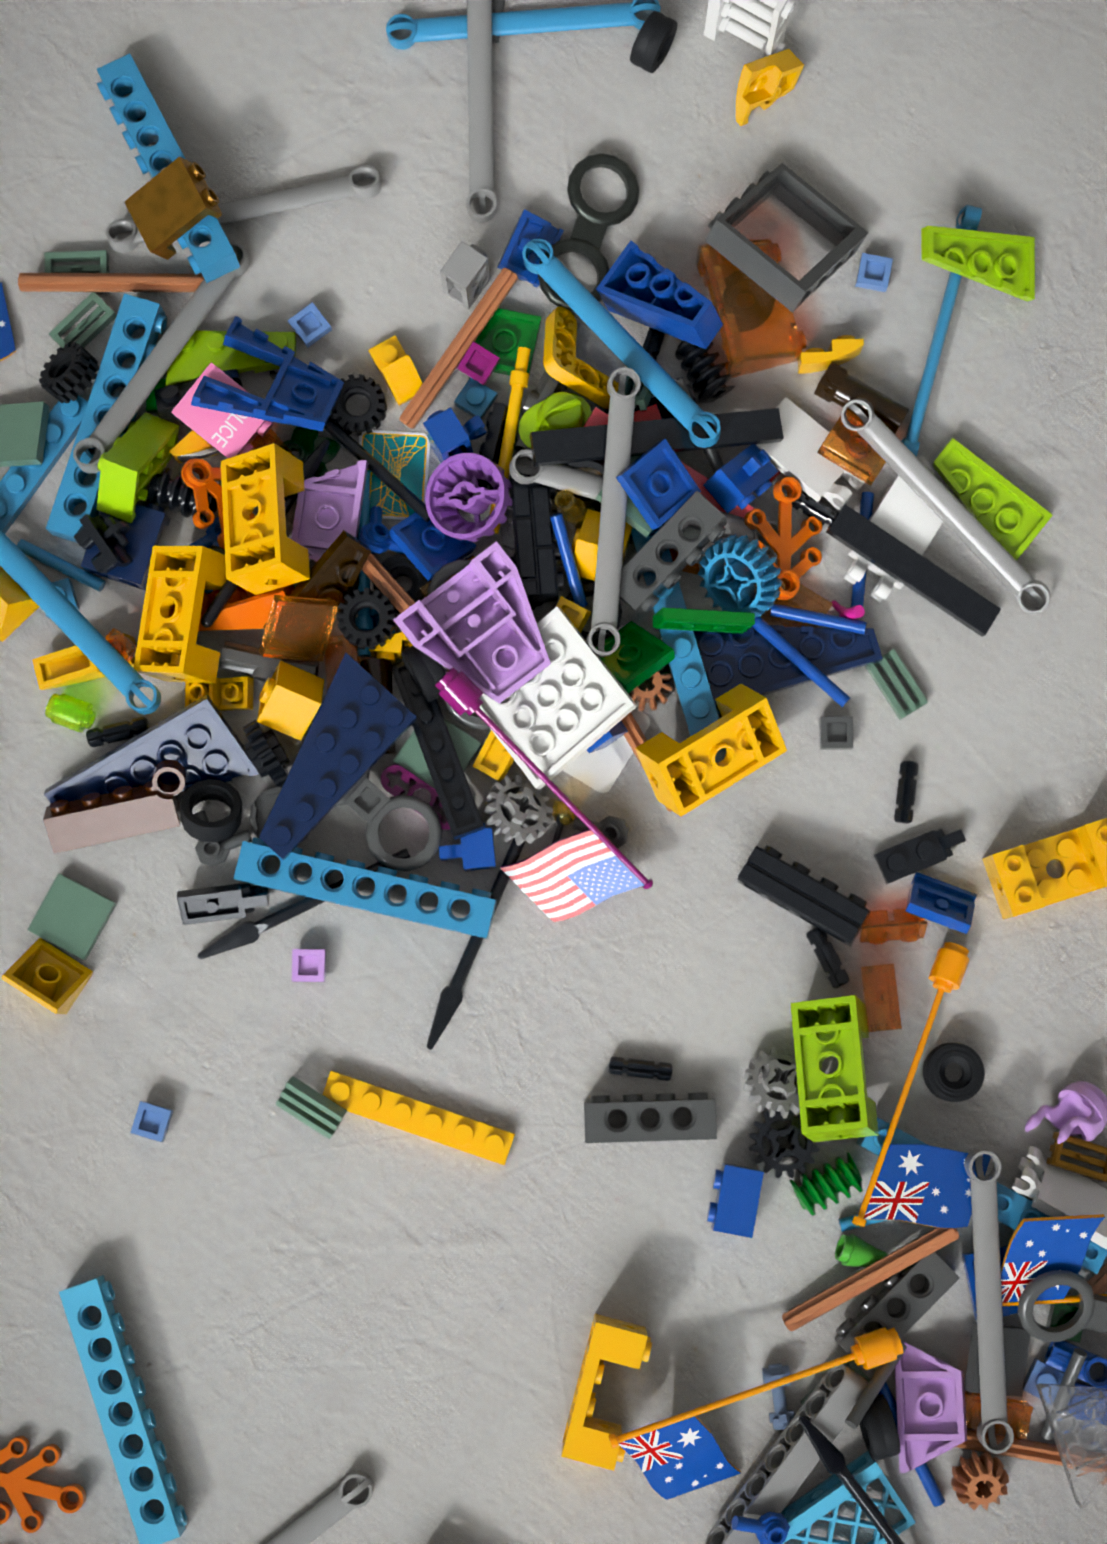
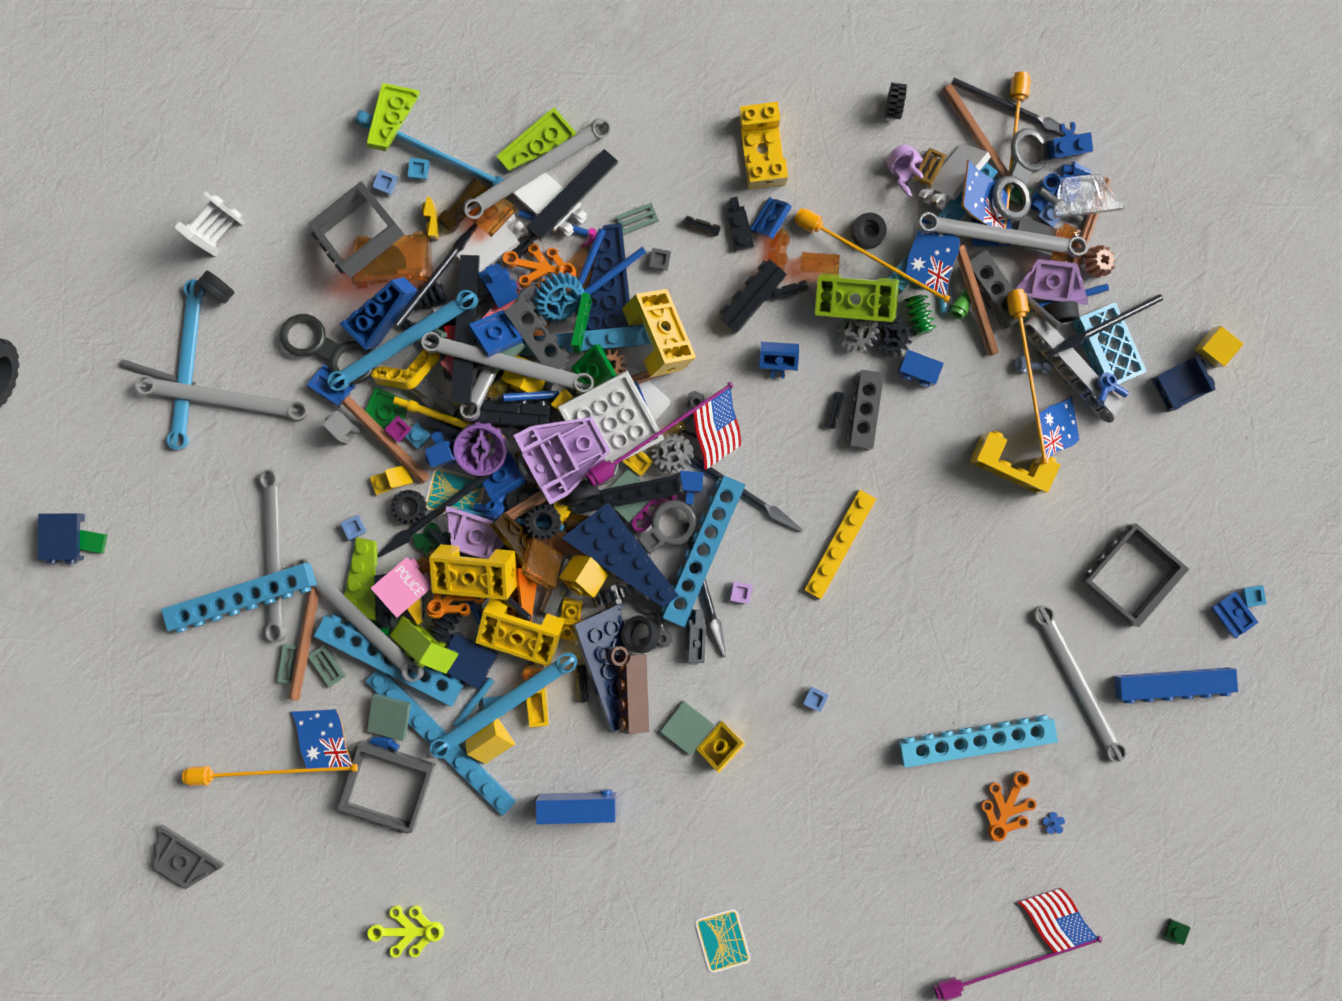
camera: 80 degrees left, 5 degrees up
black tyre [39,342,99,403] -> none
clear neon green brick [45,693,96,733] -> none
black hips [74,514,133,573] -> none
pearl gold panel [124,156,223,260] -> none
blue wing [191,316,344,432] -> none
sand green tile [275,1076,347,1139] -> none
lime piece [518,392,592,449] -> none
yellow slope [736,49,804,126] -> none
none -> black piece [393,221,479,328]
none -> dark azure plate [408,158,430,180]
none -> blue brick [759,341,799,379]

